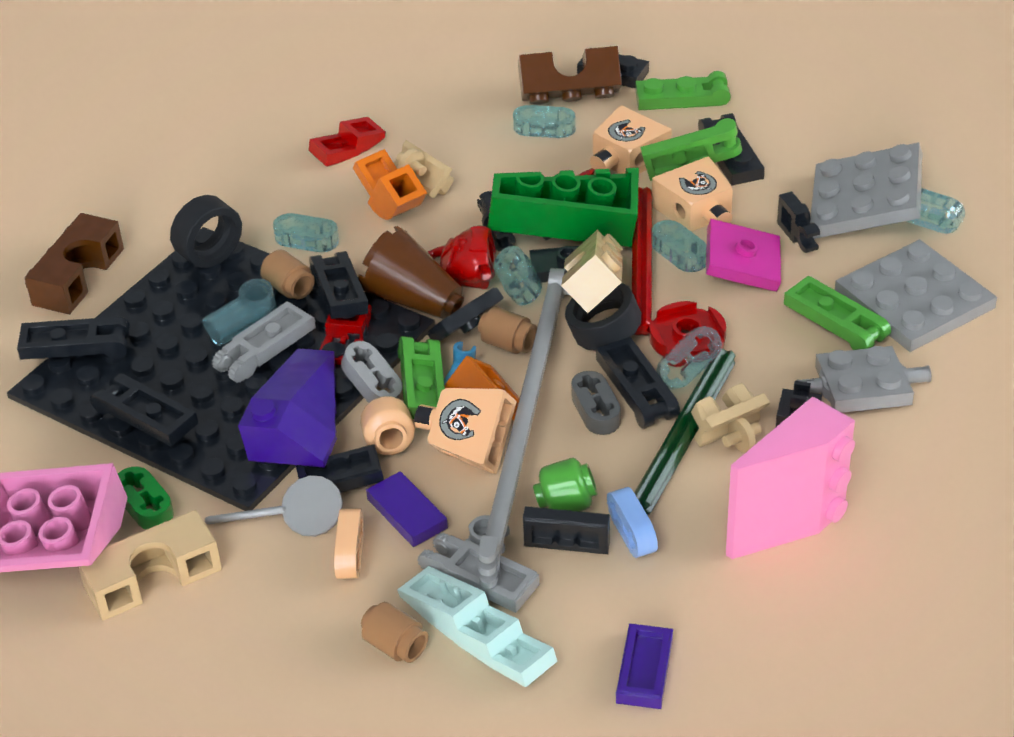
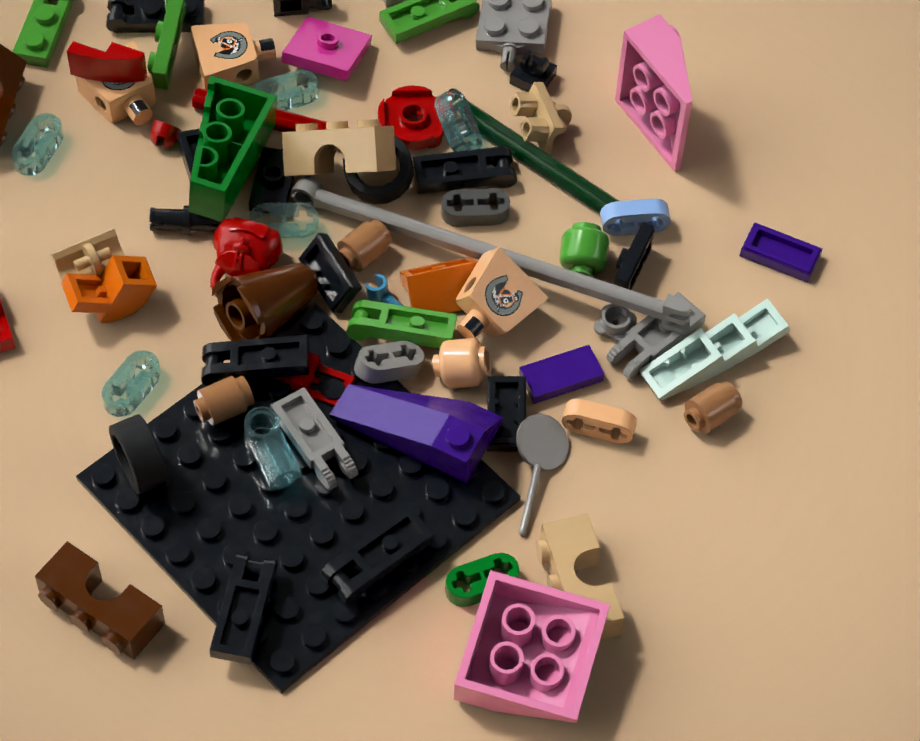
camera: 80 degrees left, 15 degrees up
none -> red slope [66,41,148,83]

